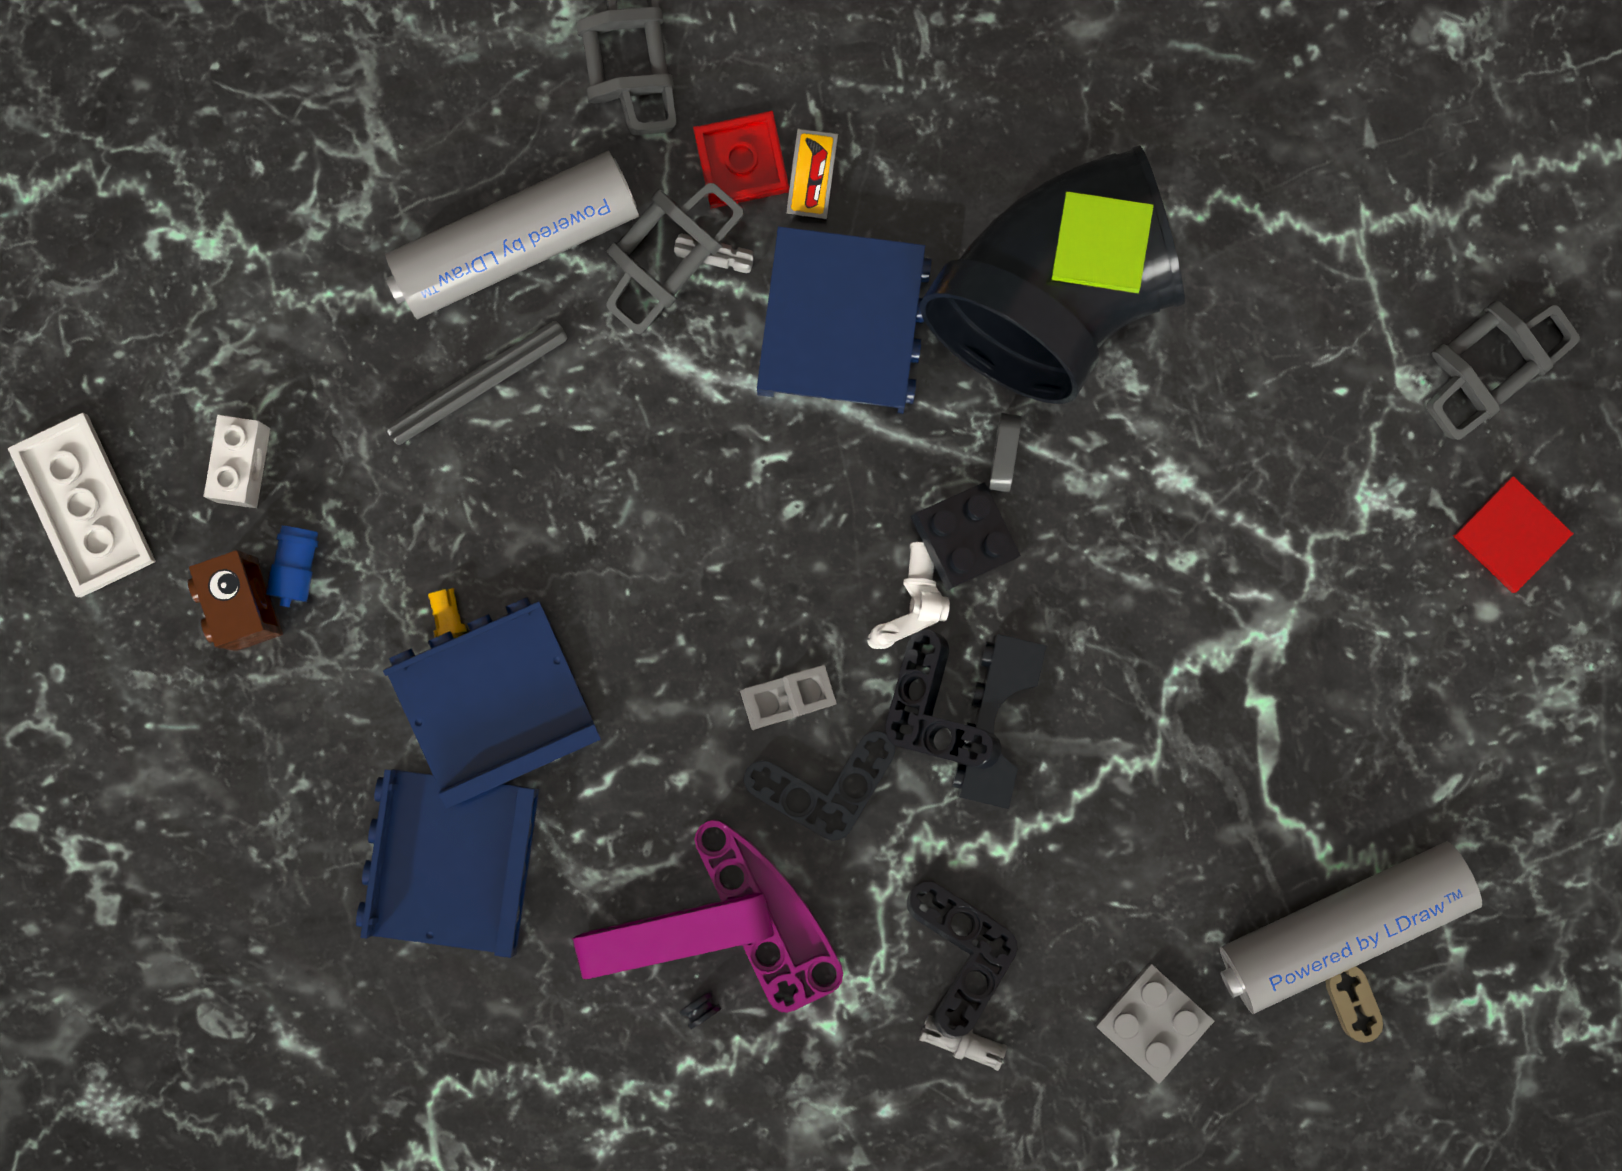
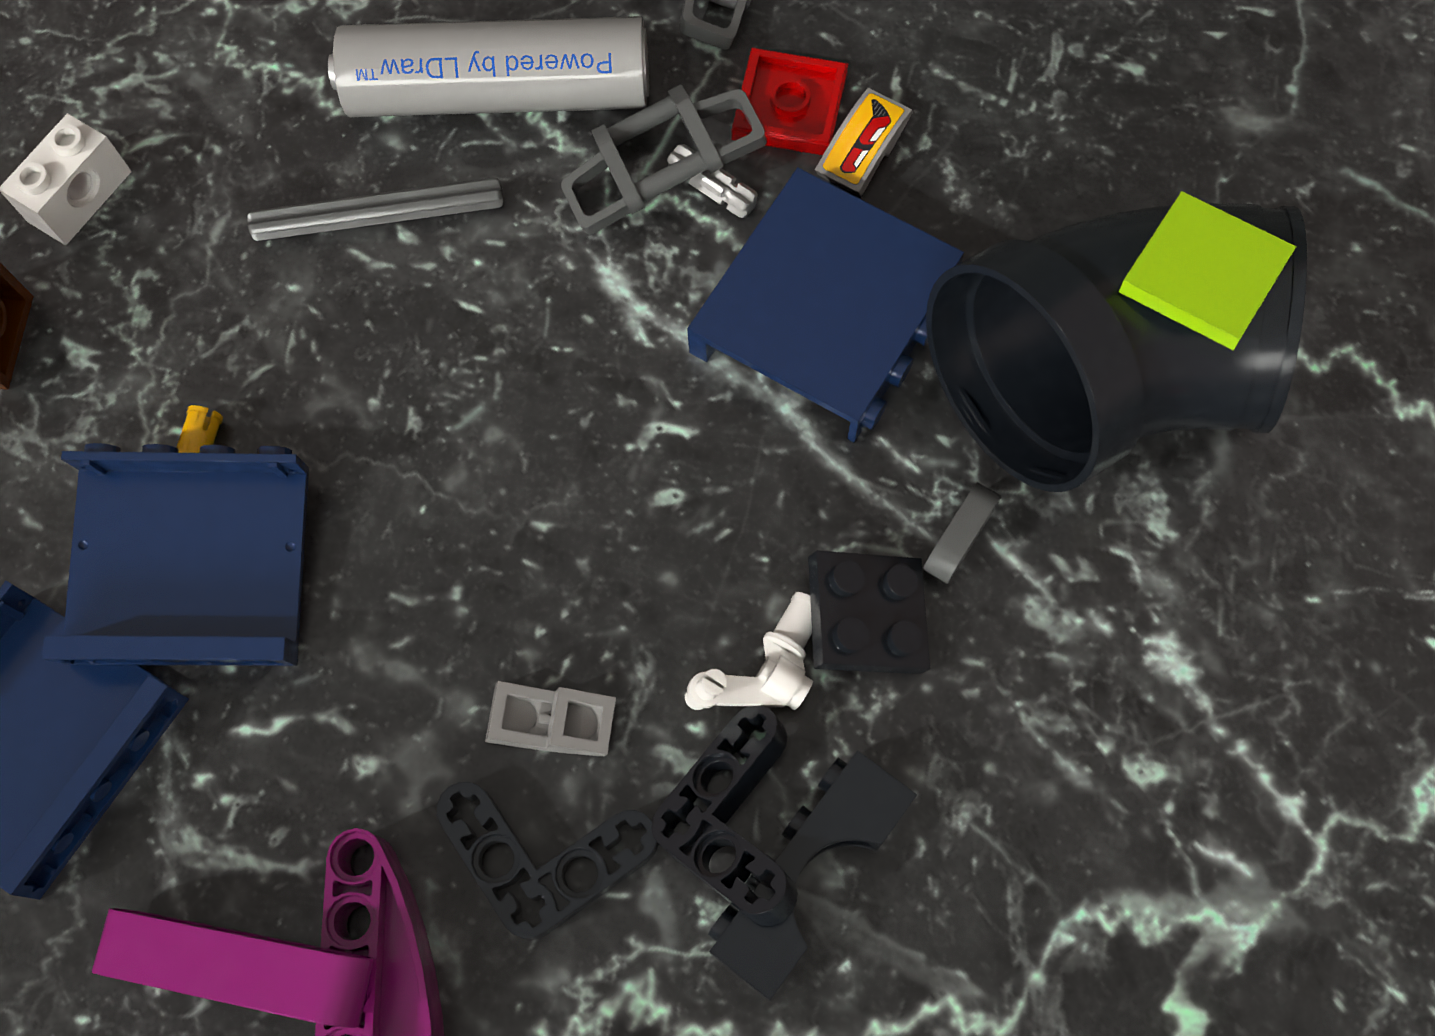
camera: 25 degrees right, 15 degrees down
blue piece [265,526,319,607] -> none

